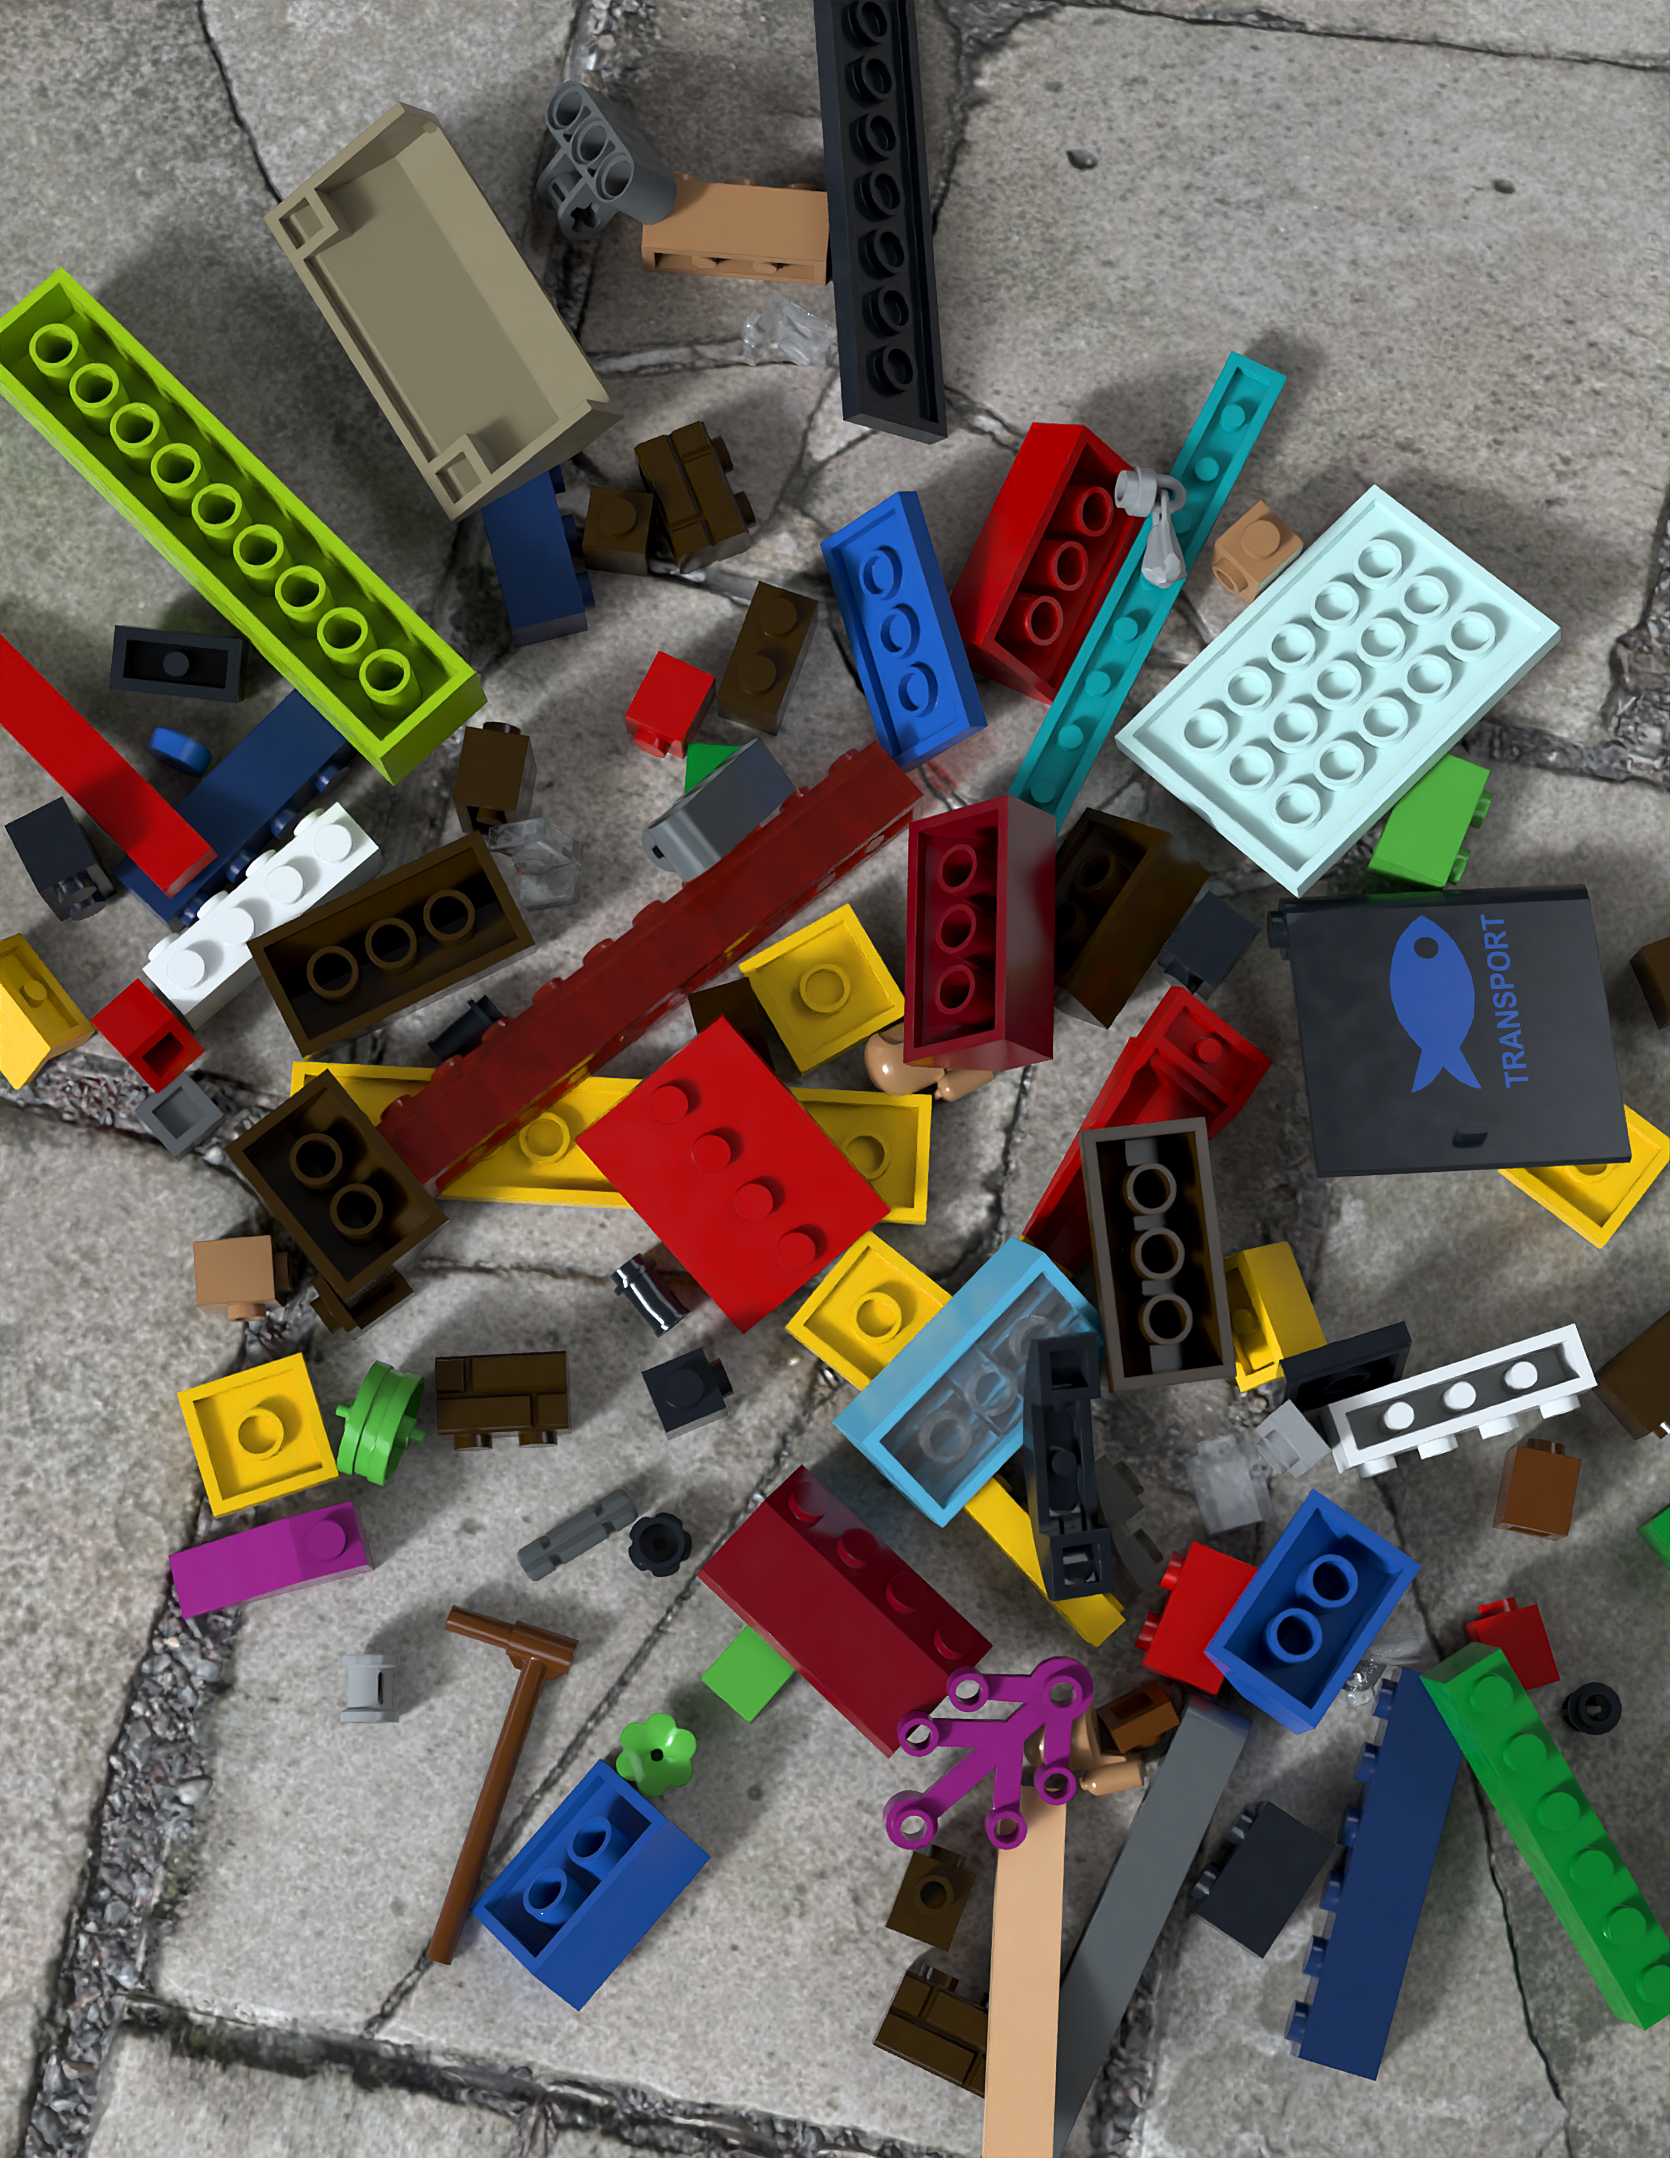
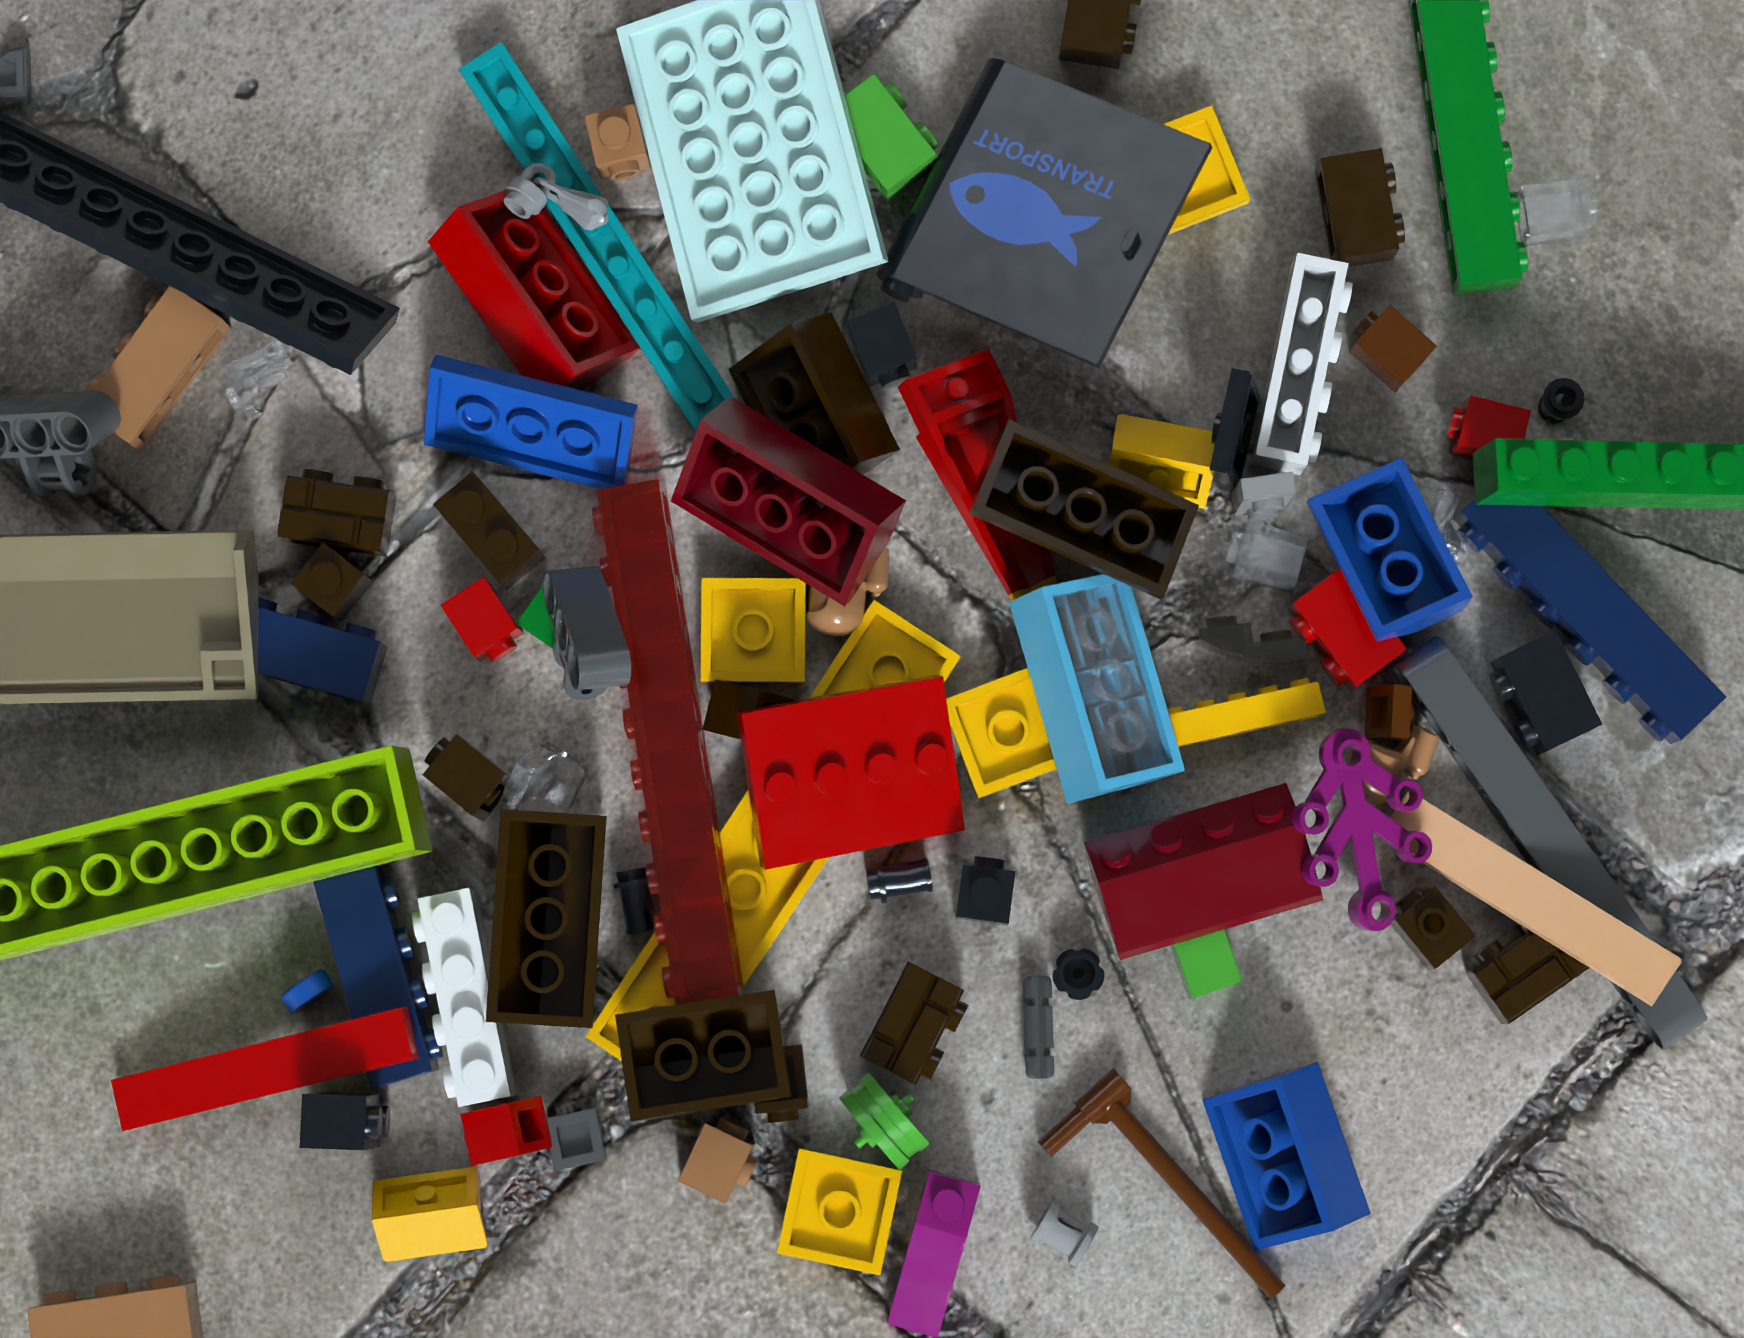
camera: 50 degrees left, 5 degrees up
black brick [109,625,250,703] -> none
bright green plant [616,1712,697,1797] -> none
black slope [1023,1331,1114,1602] -> none

